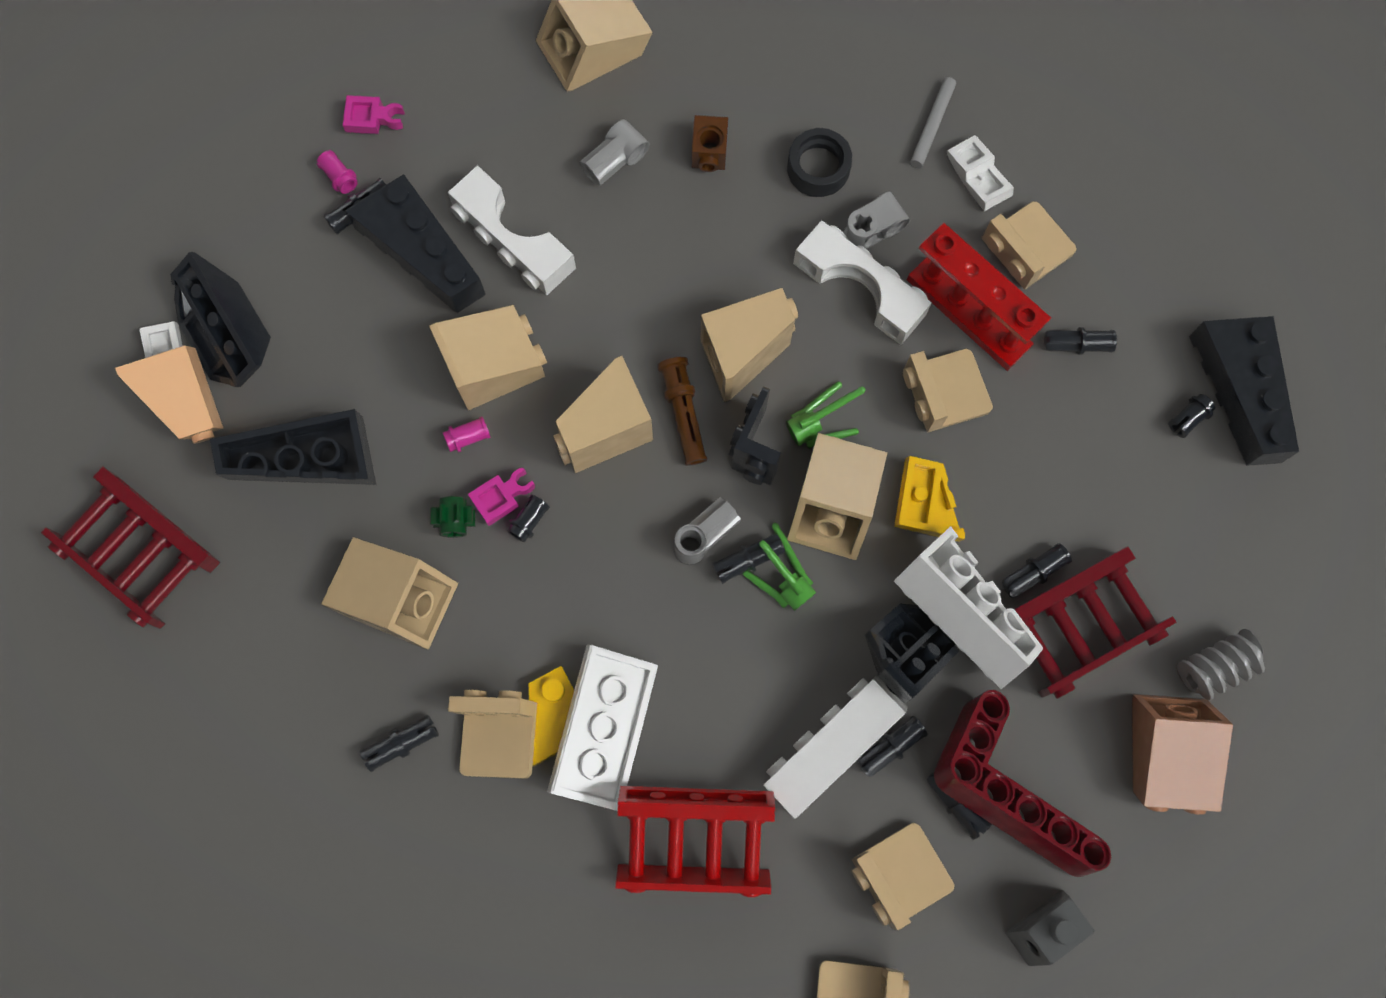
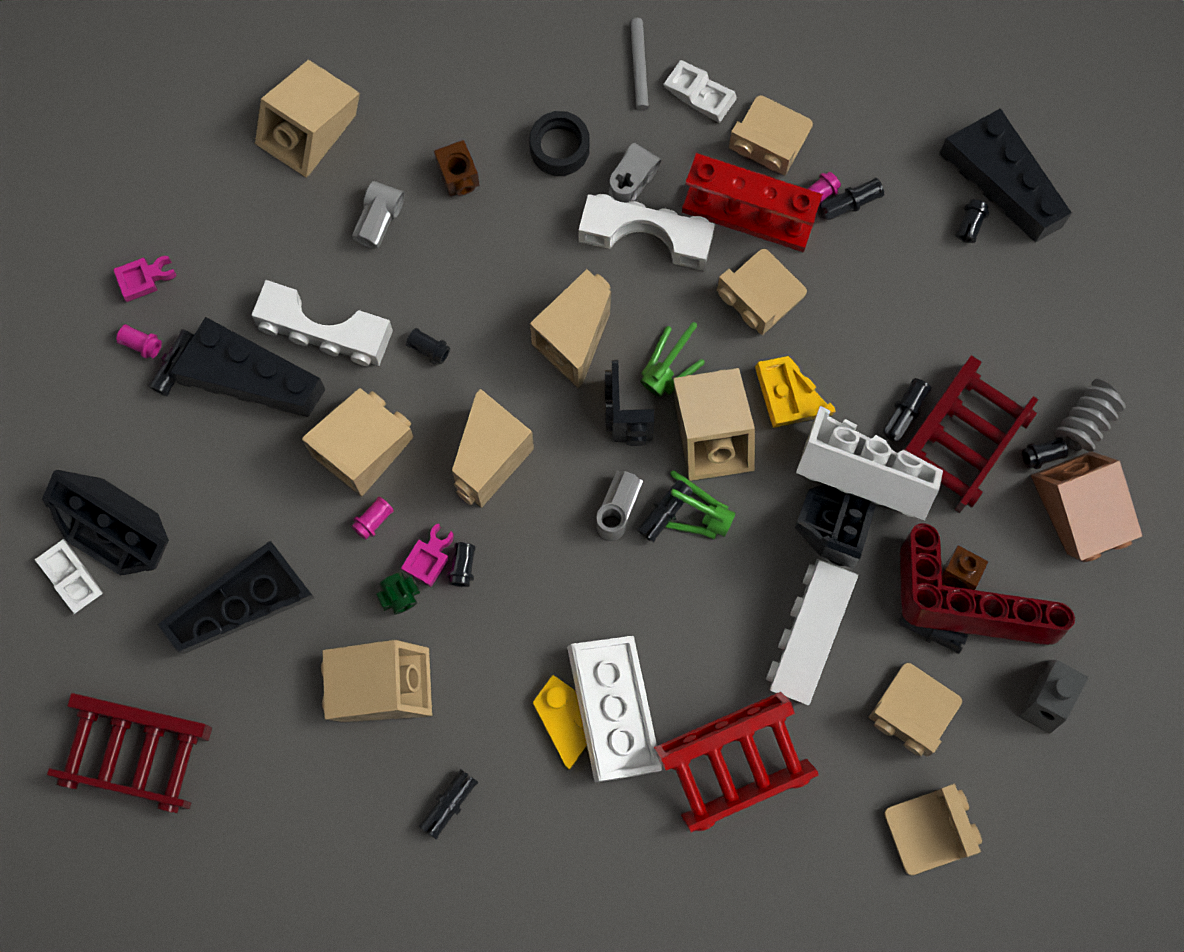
camera: 25 degrees left, 0 degrees up
light nougat slope [115,345,223,444] -> none
tan bracket [448,690,537,779] -> none
reddish brown pin [657,357,708,466] -> none
black axle [857,716,928,777] -> none
none -> black pin [406,328,450,364]
none -> dark pink pin [807,171,841,203]
none -> reddish brown brick [942,545,989,590]
none -> black pin [1022,437,1068,470]

